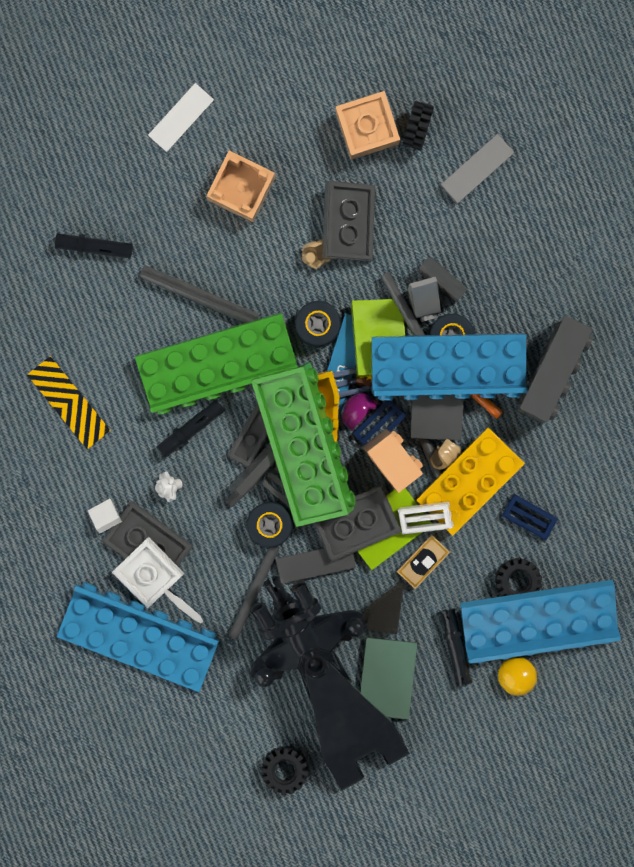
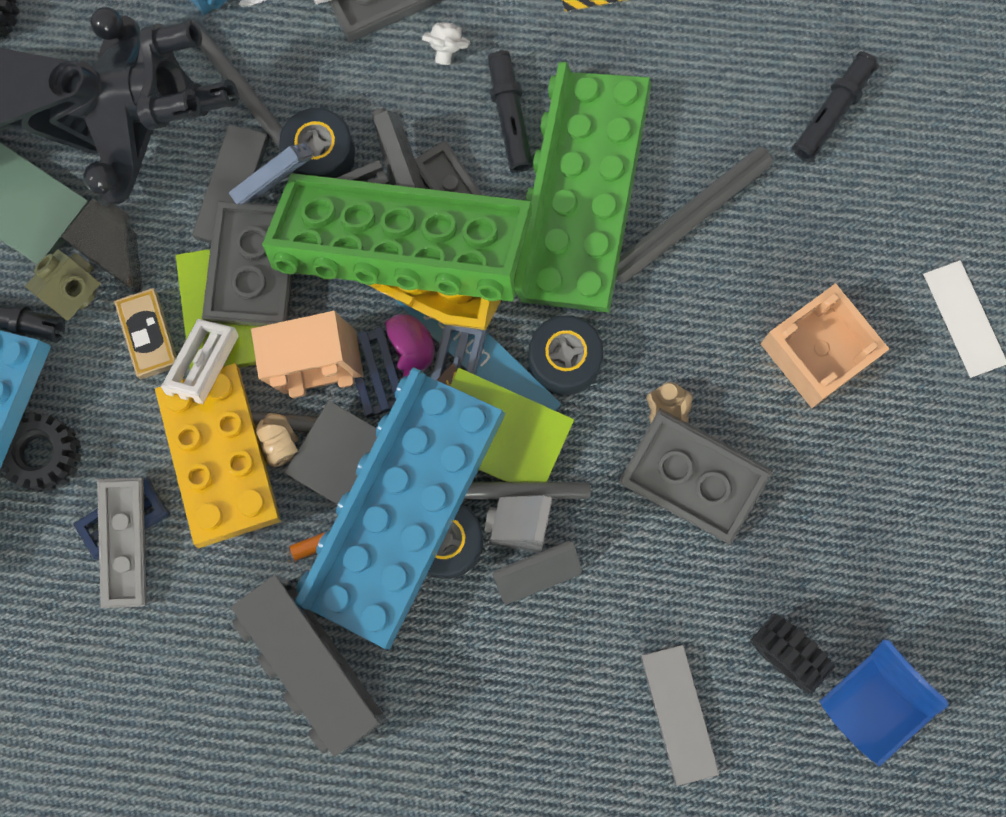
camera: 125 degrees right, 10 degrees down
light nougat container [335,91,400,160] -> none
none -> olive brick [25,249,101,321]
none -> light grey tile [97,477,147,608]
none -> sand blue tile [228,142,314,205]
none -> blue piece [819,640,948,767]

